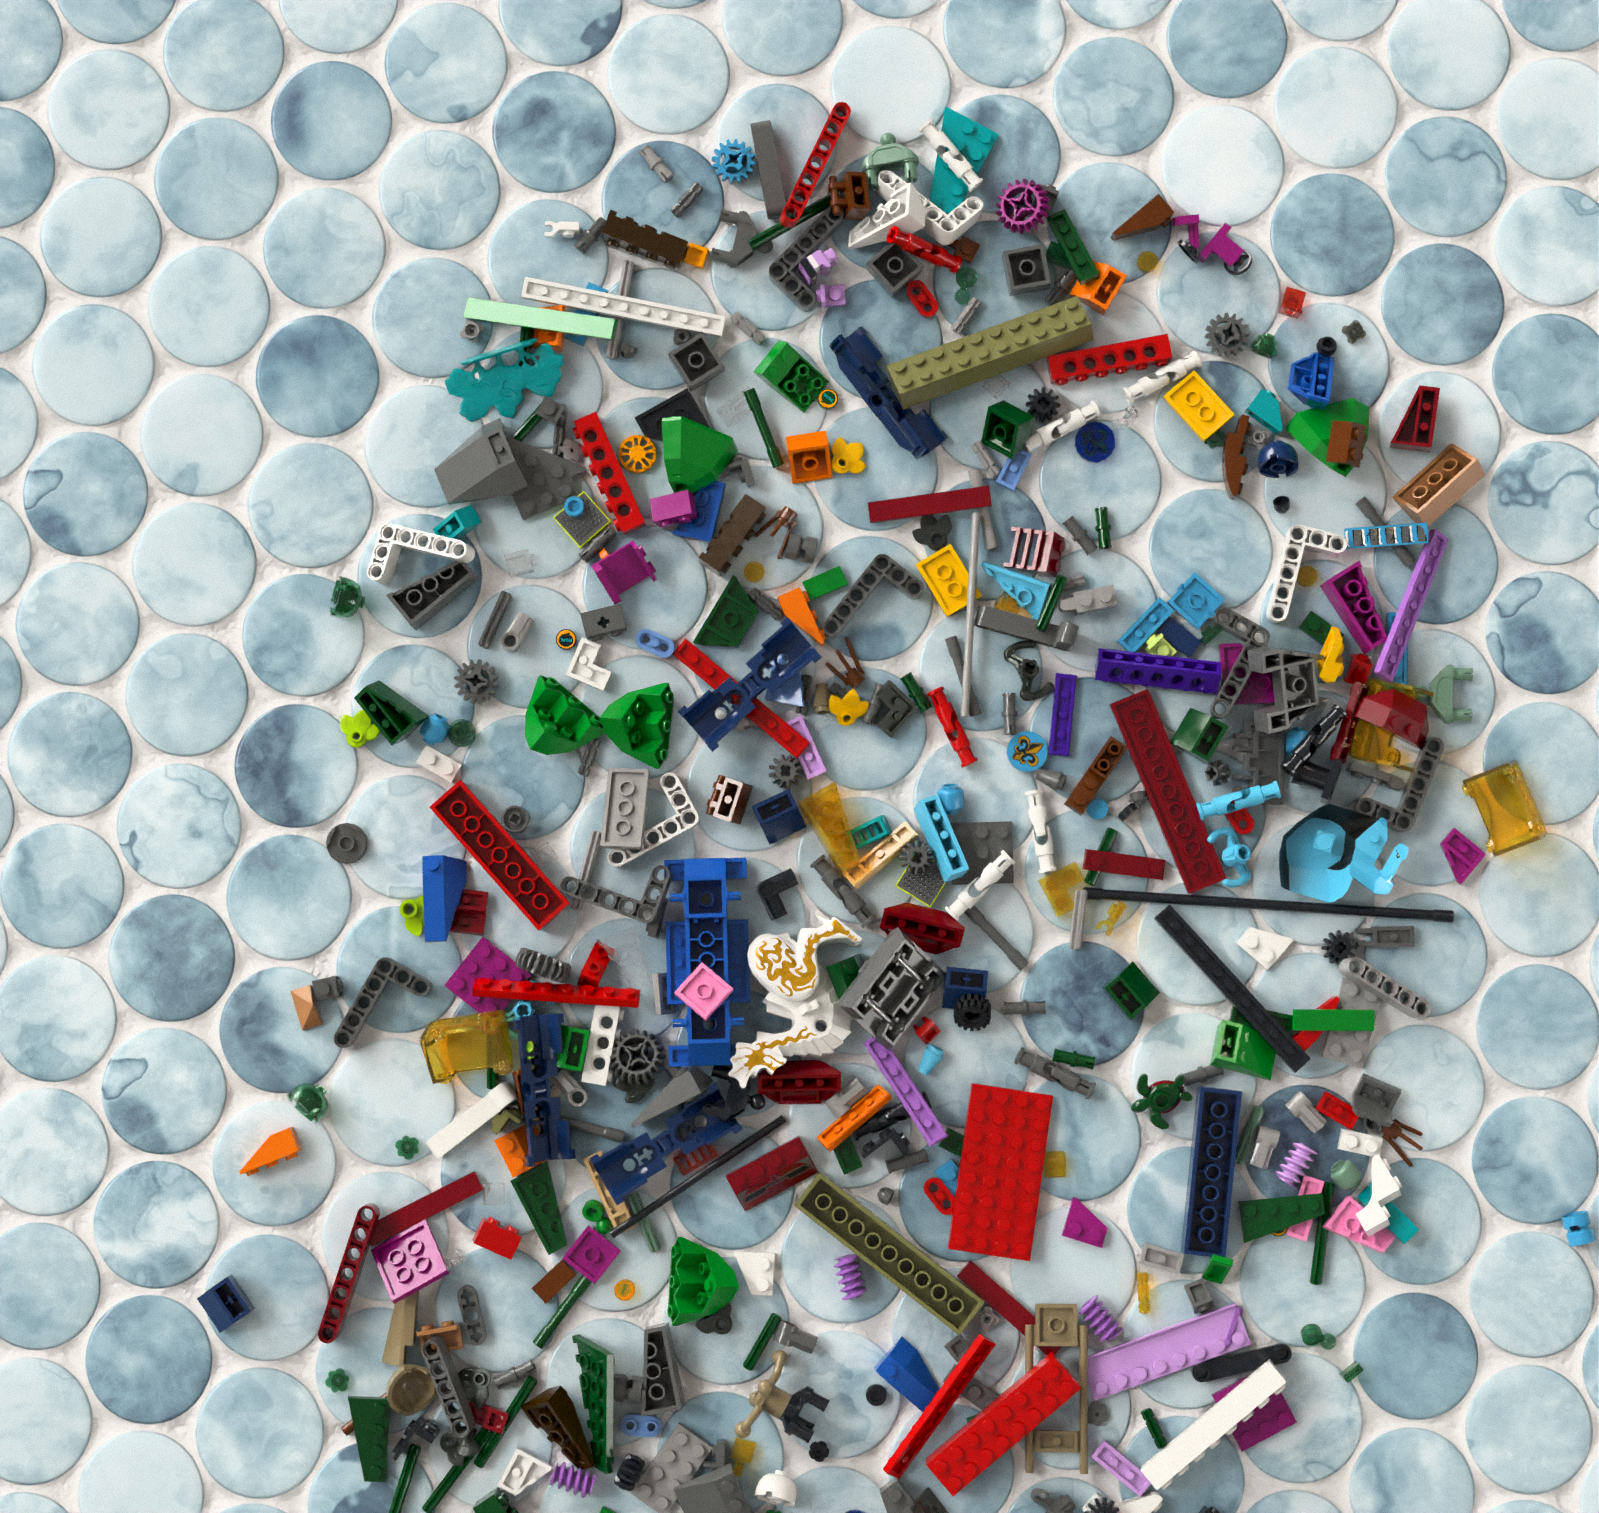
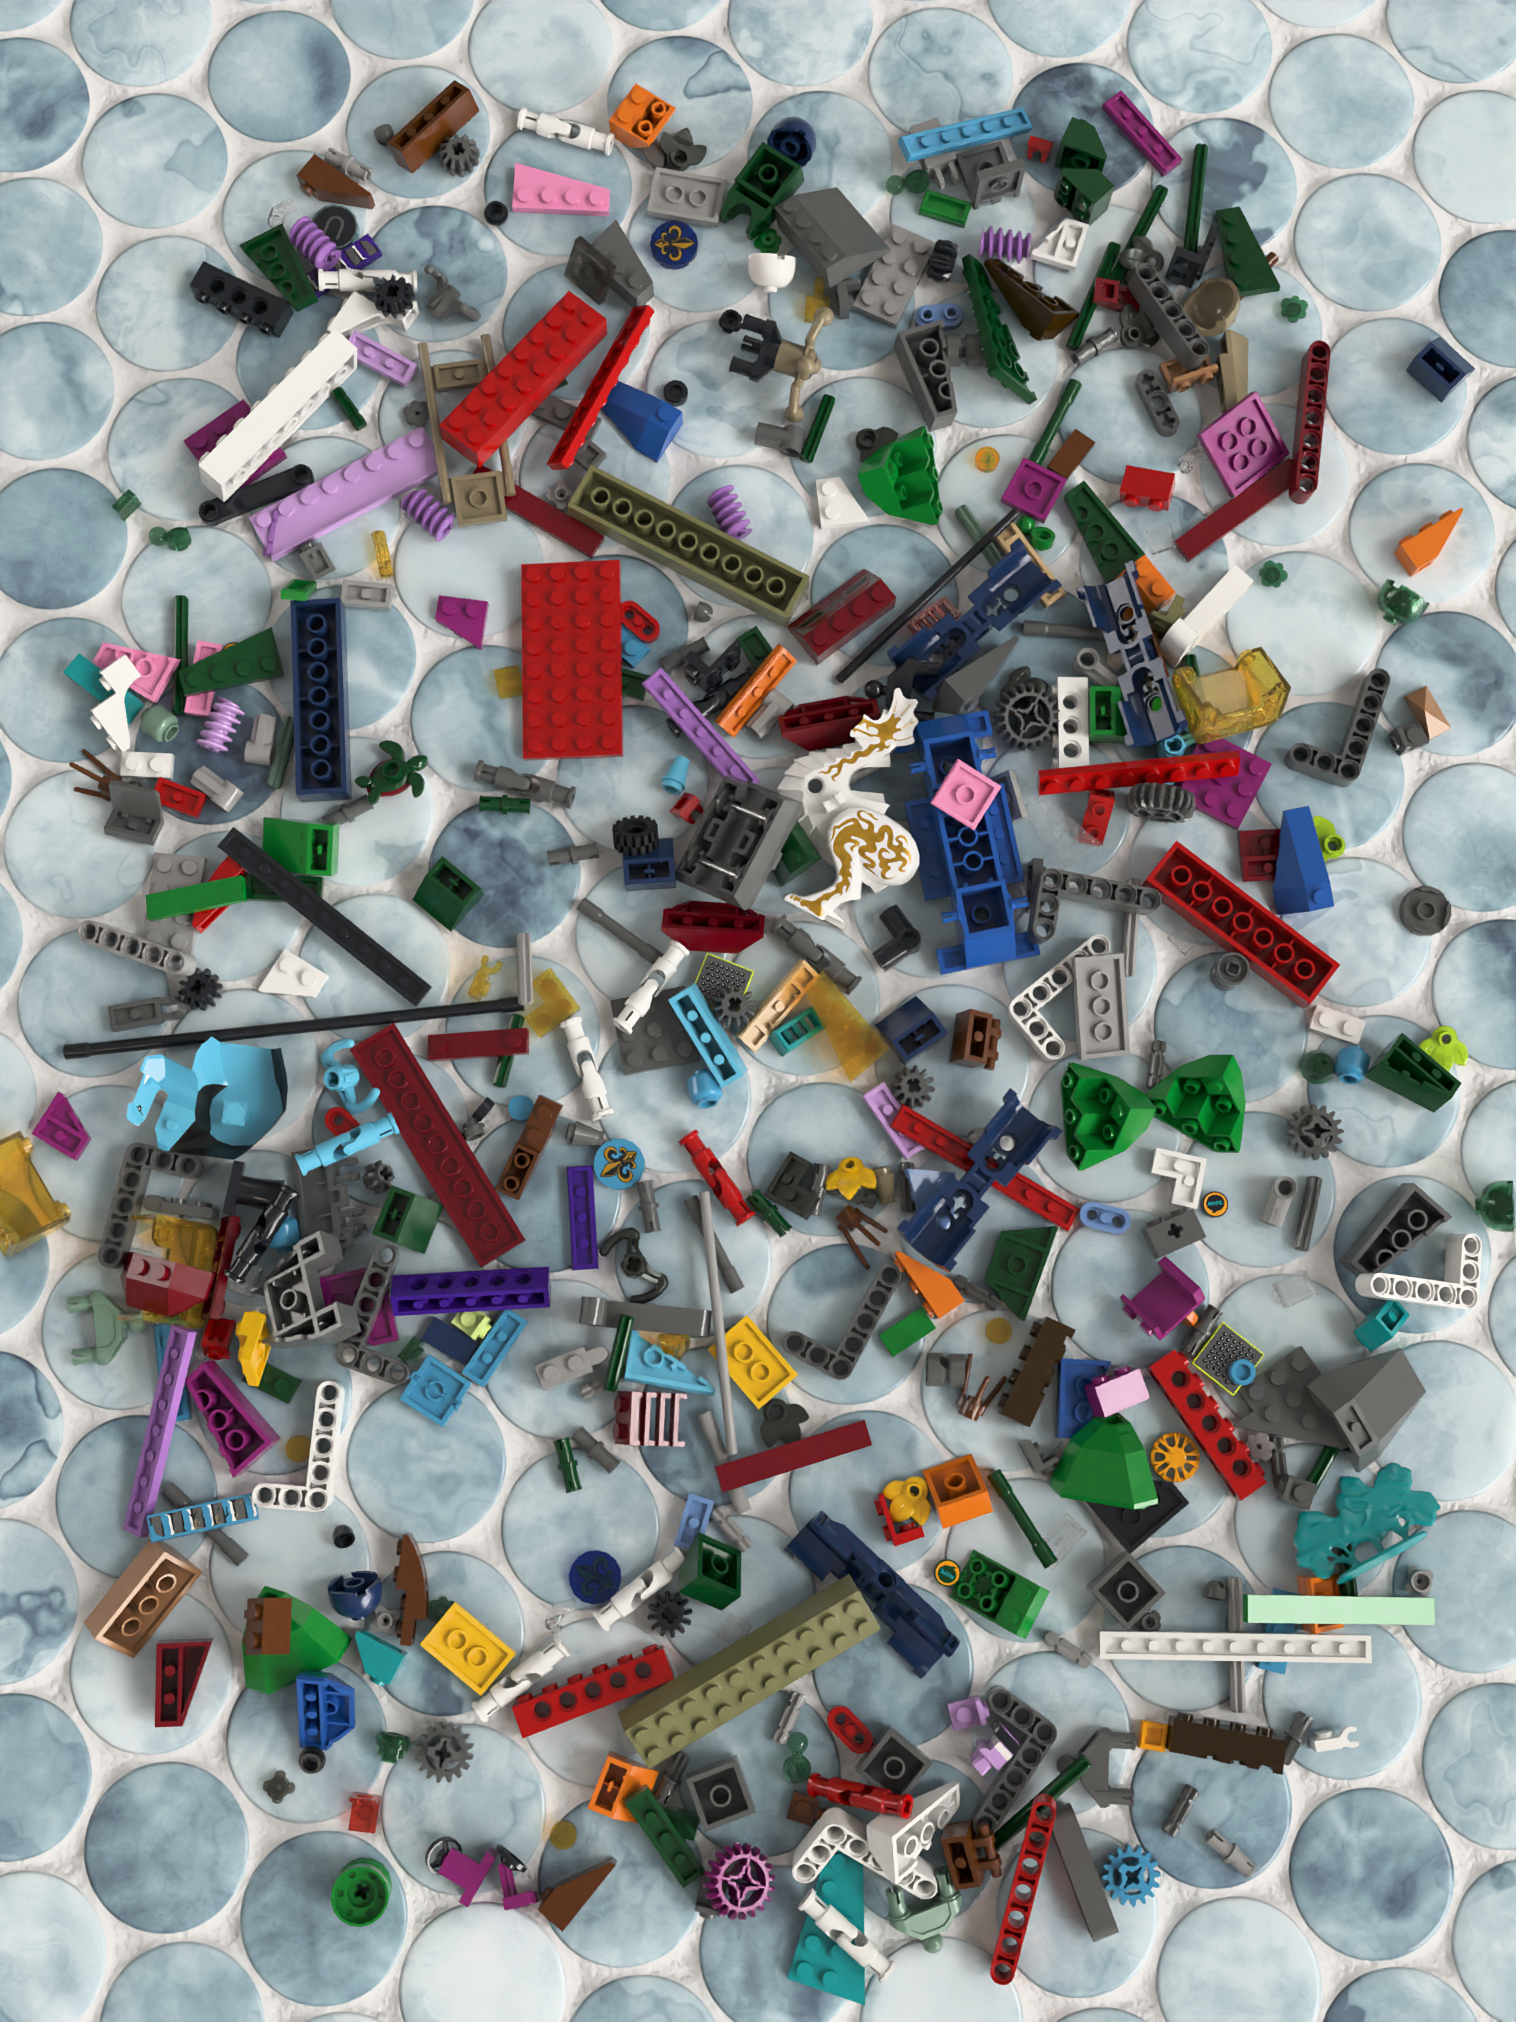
camera: 170 degrees right, 5 degrees down
none -> green wheel [331,1857,392,1927]
none -> red bracket [874,1492,925,1546]

